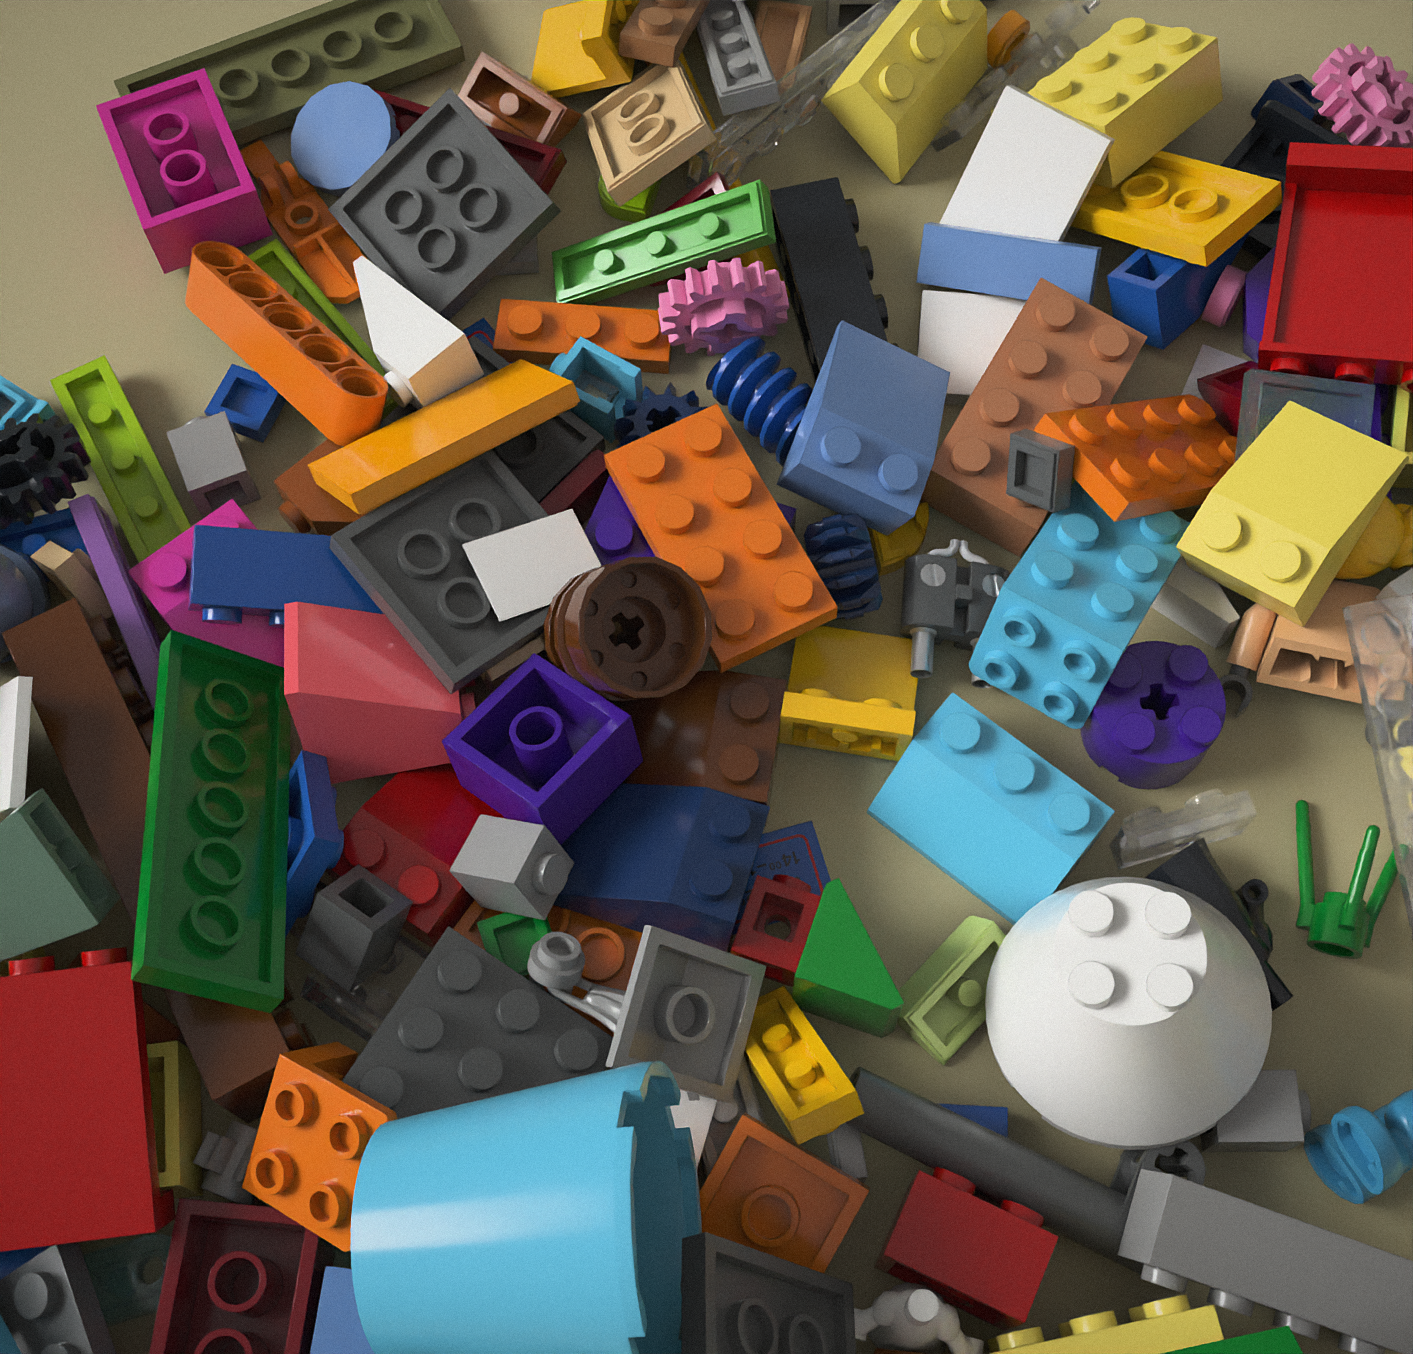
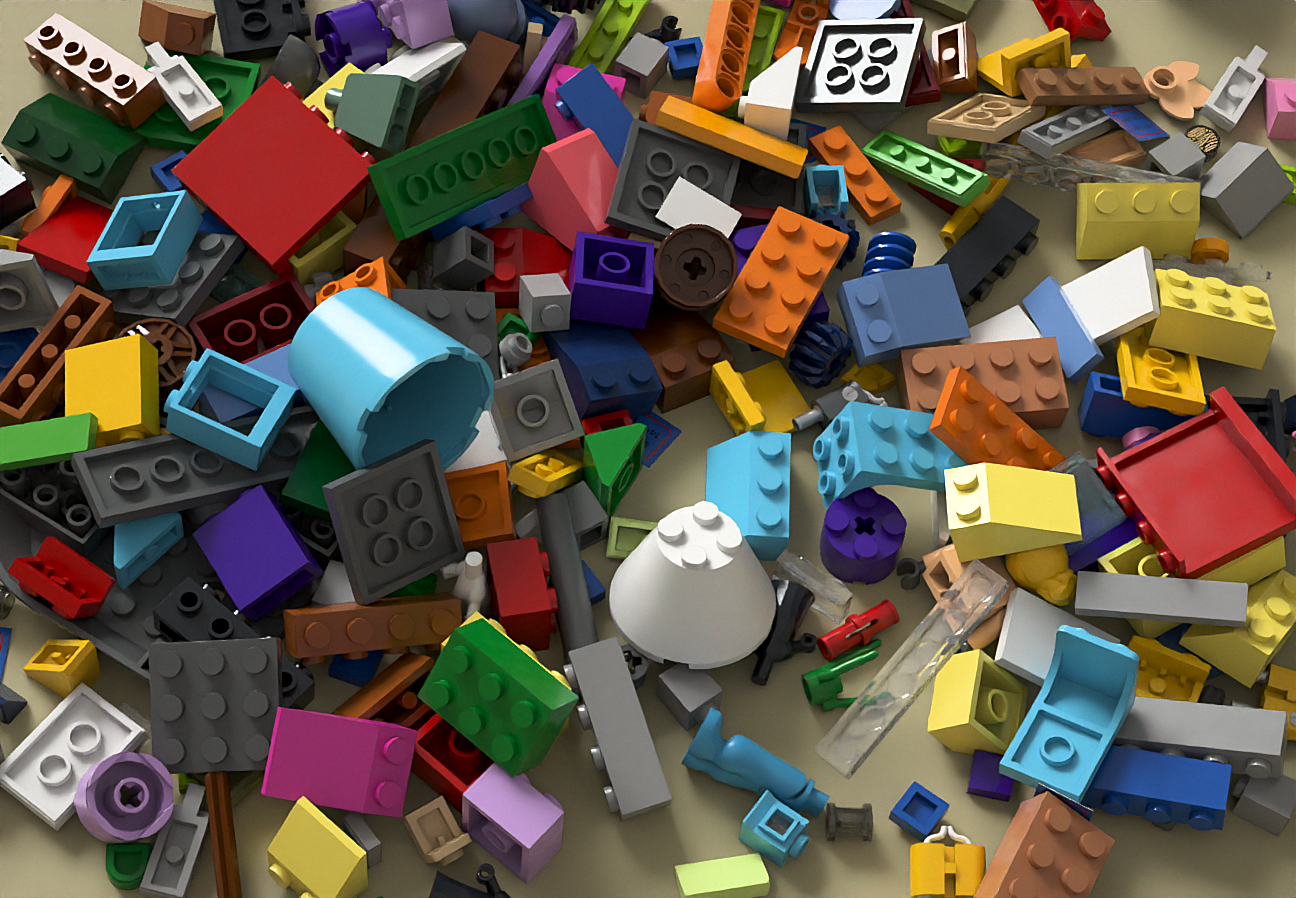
camera: 45 degrees right, 10 degrees down
bright pink gear [658,258,790,356] -> none
dark grey tile [1006,429,1075,513] -> none
none -> dark grey brick [554,481,609,551]
none -> black hand [629,16,682,44]
none -> red pin [817,599,900,661]

